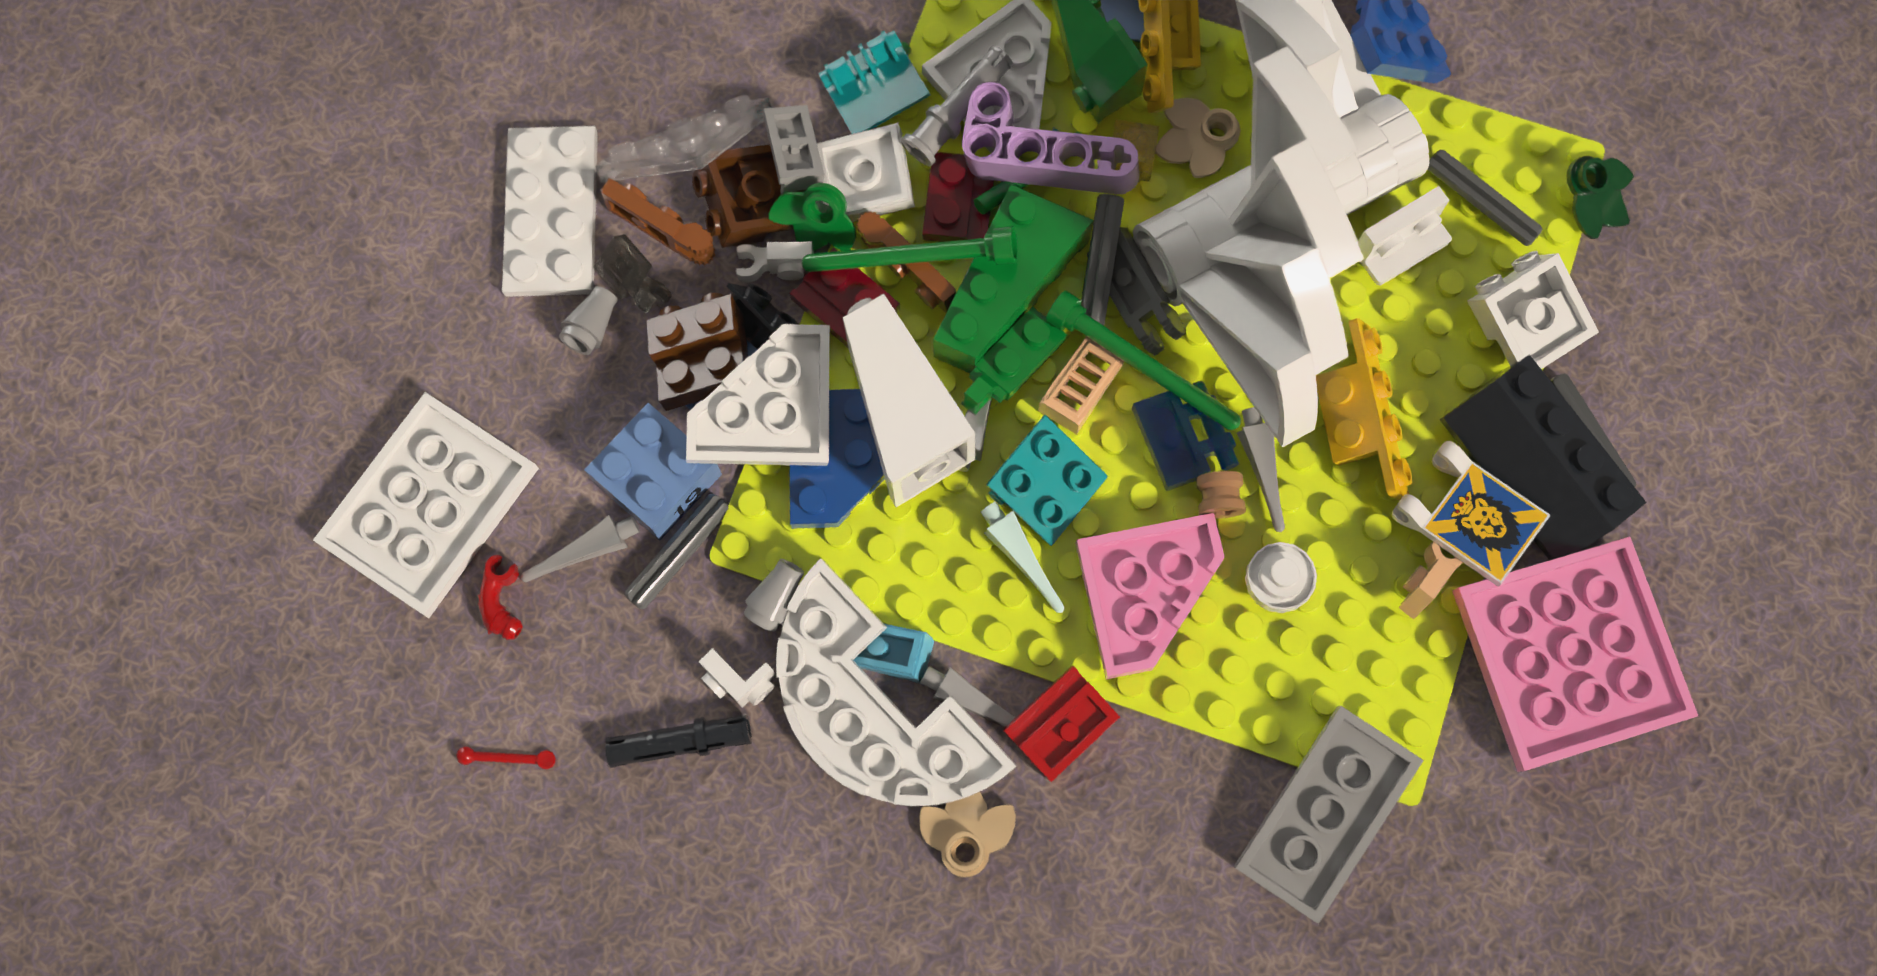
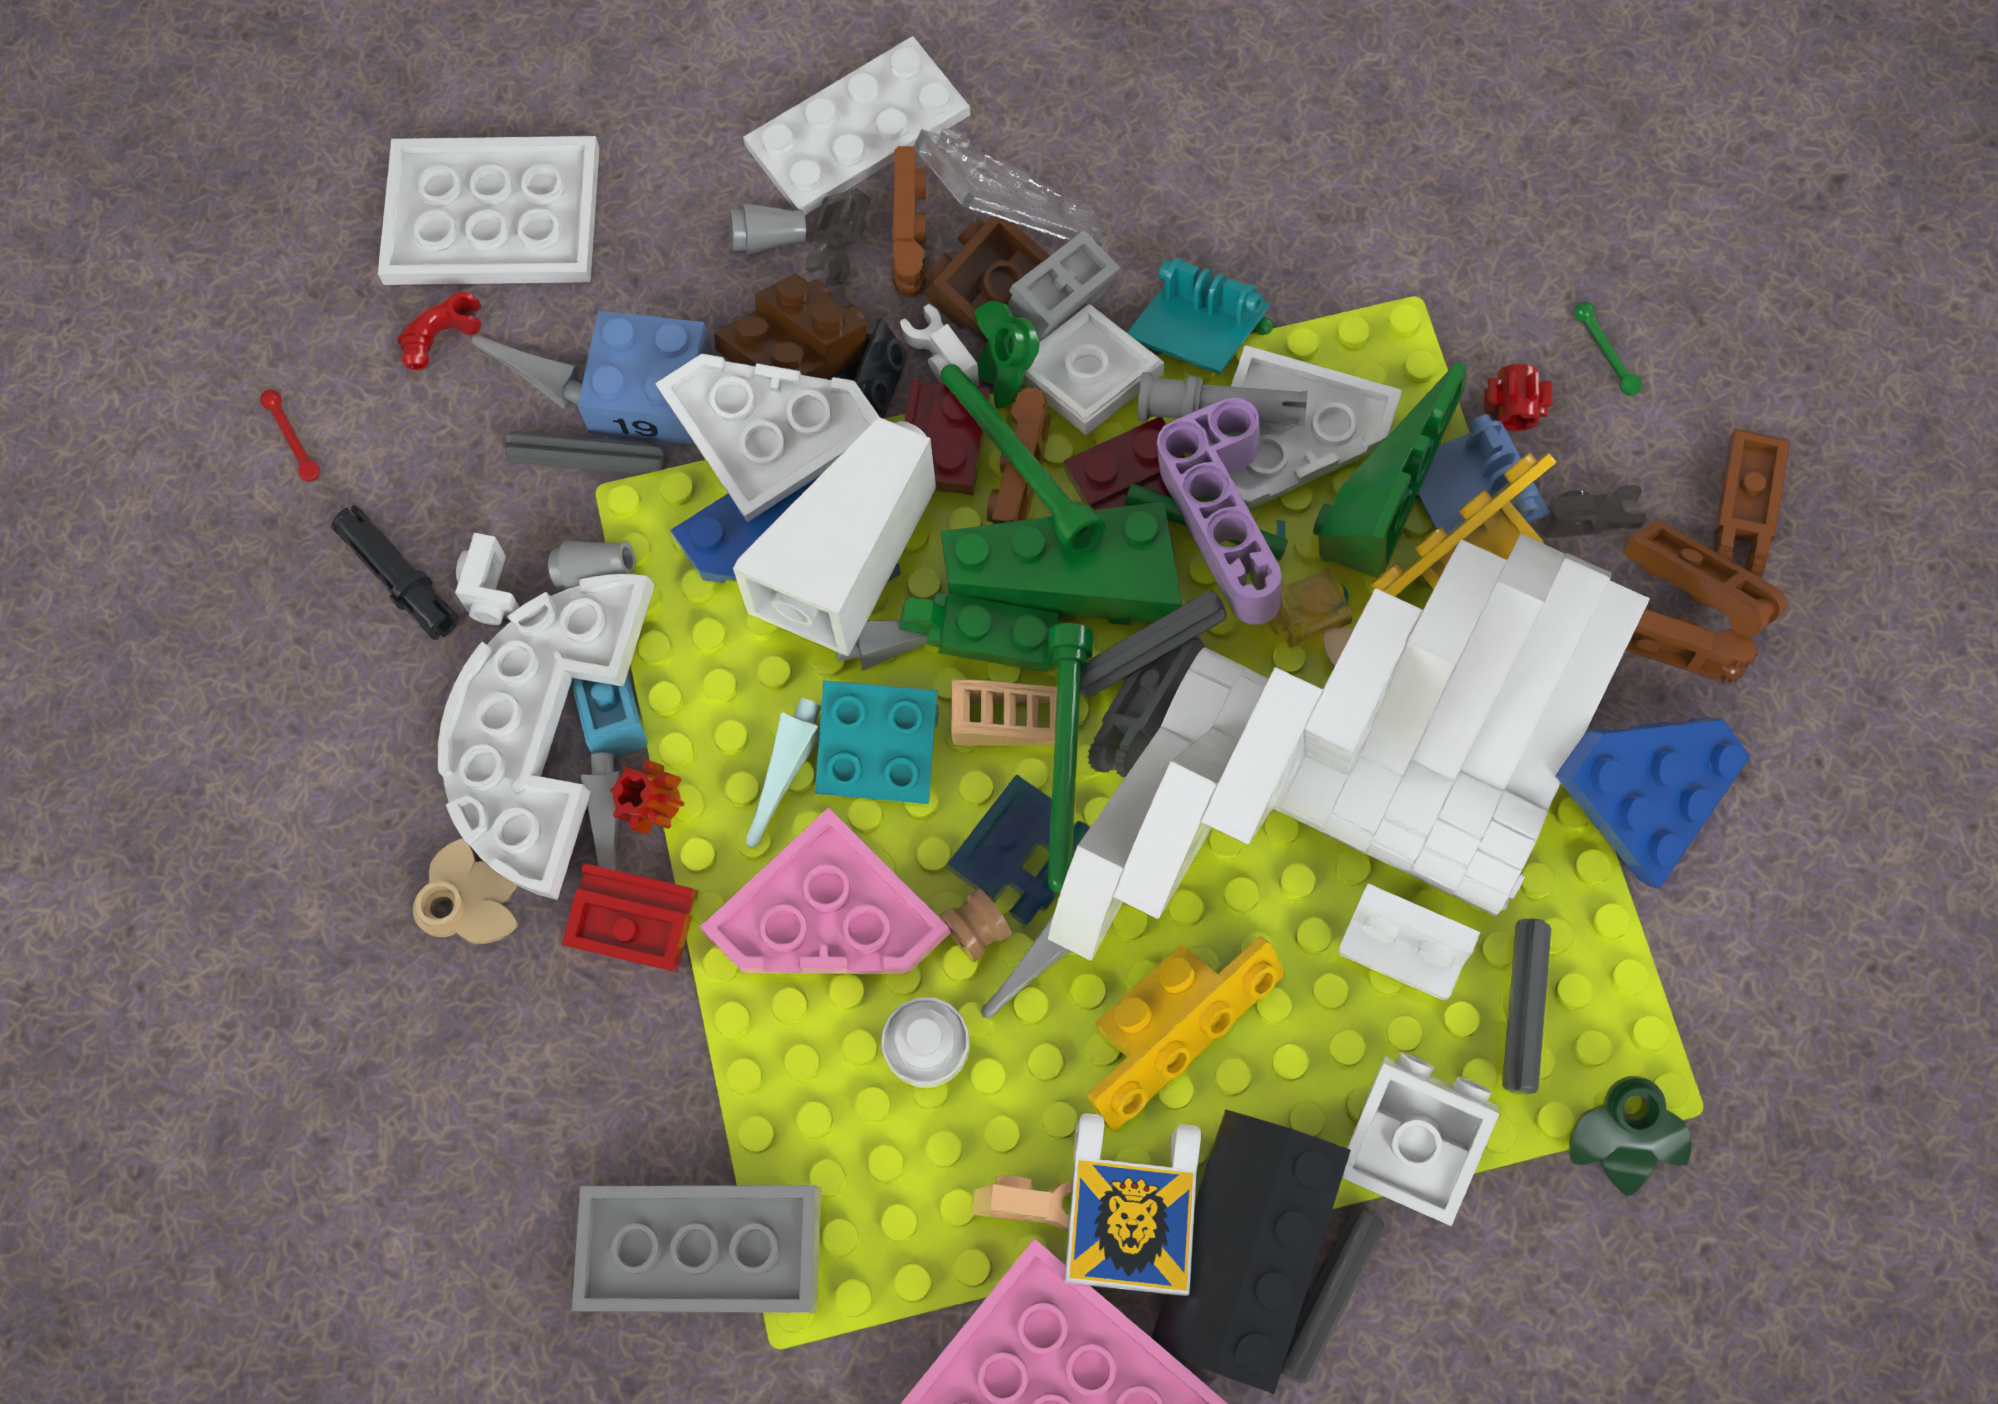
camera: 60 degrees right, 5 degrees down
none -> red gear [610,760,684,834]

